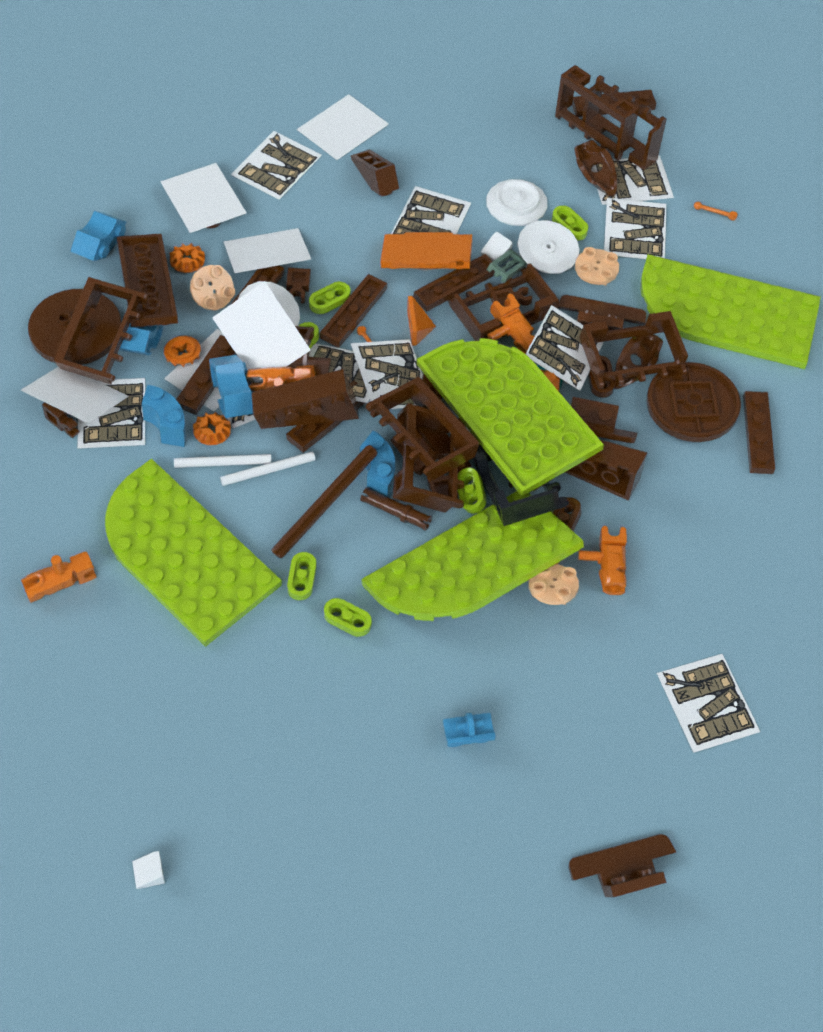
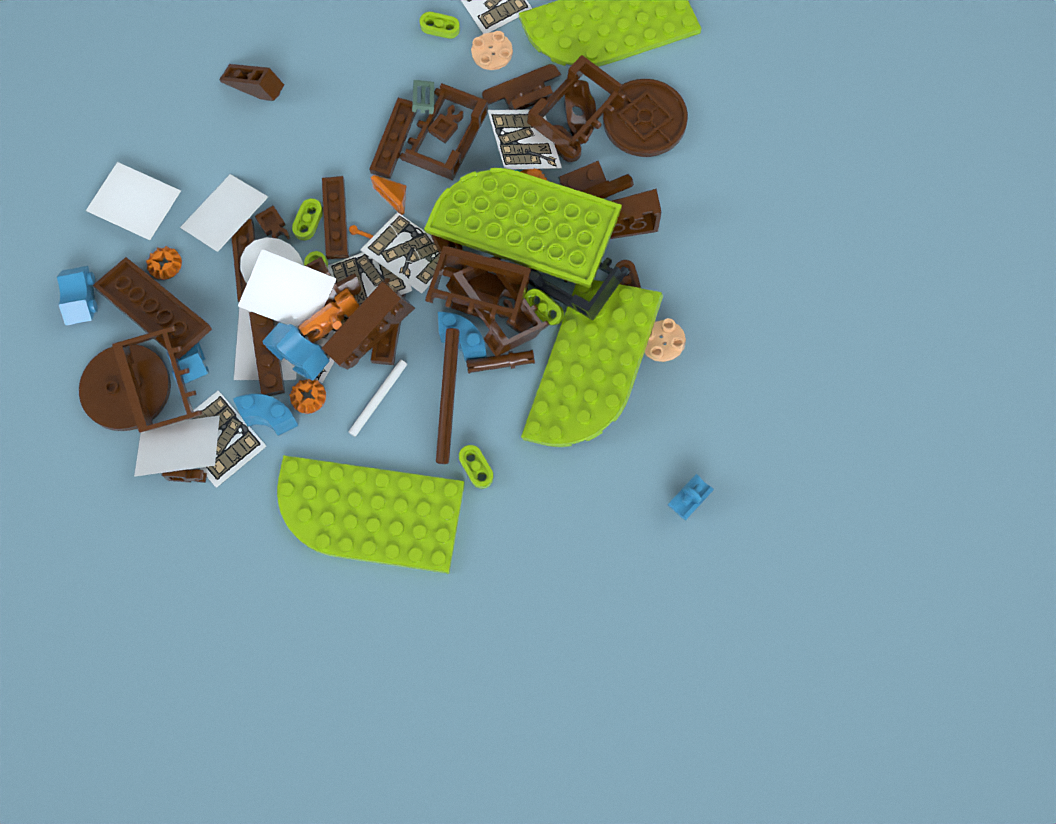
camera: 30 degrees left, 15 degrees up
orange piece [21,551,97,603] -> none
white slope [132,851,165,889] -> none
orange gear [164,336,201,367] -> none
white bar [174,454,271,468] -> none
light nougat plate [190,265,235,311] -> none
sticker [231,131,322,200] -> none
white sticker [297,94,389,160] -> none
lime plate [324,598,372,637] -> none
orange piece [380,232,473,271] -> none
sticker [391,186,471,234] -> none
white slope [481,232,513,261] -> none
white piece [486,179,547,226] -> none
orange piece [487,293,535,354] -> none
white piece [517,220,580,274] -> none
reddish brown plate [568,834,676,897] -> none
orange piece [578,526,627,595] -> none
sticker [657,654,760,753] -> none
reddish brown plate [743,391,775,474] -> none

